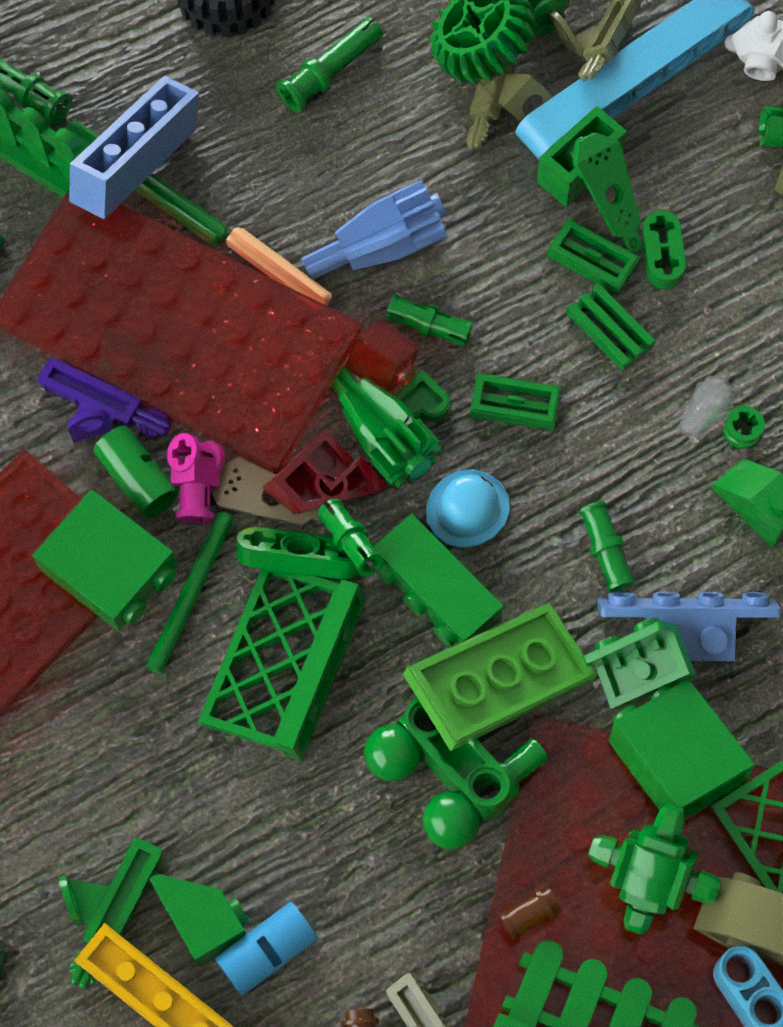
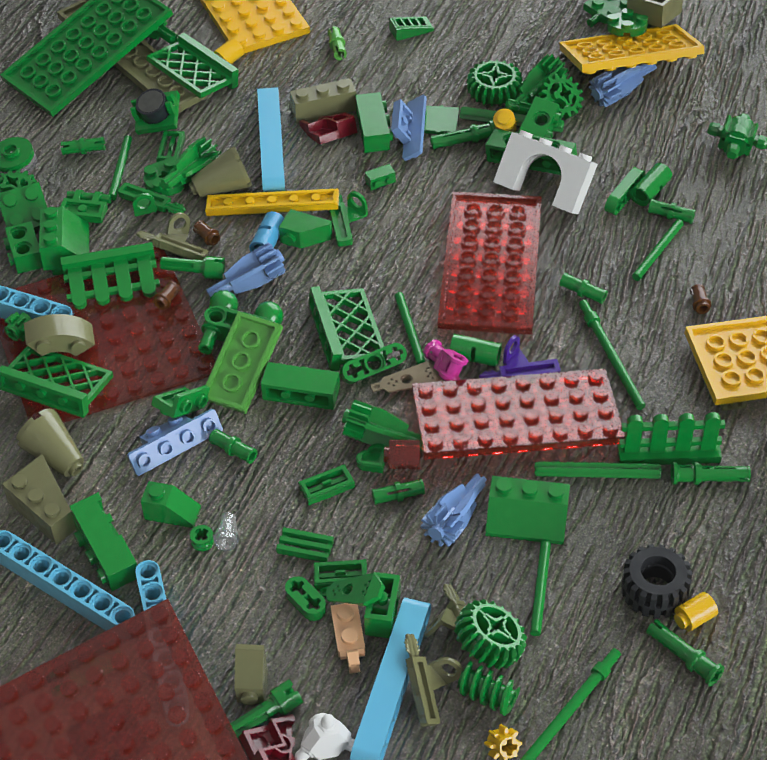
camera: 145 degrees right, 20 degrees down
green brick [32,489,177,633] -> none
medium blue brick [69,76,199,220] -> none
light nougat axle [226,227,332,312] -> none
dark red slope [262,428,387,514] -> none
green pin [276,17,383,113] -> none
green pin [317,499,384,577] -> none
medium azure hat [426,469,510,549] -> none
green piece [588,803,722,935] -> none
green brick [608,679,755,820] -> none
none -> green piece [160,256,225,280]
none -> medium blue piece [206,242,286,298]
none -> light nougat hinge [331,603,366,674]
none -> green slope [485,476,570,545]
none -> green bar [530,541,551,636]

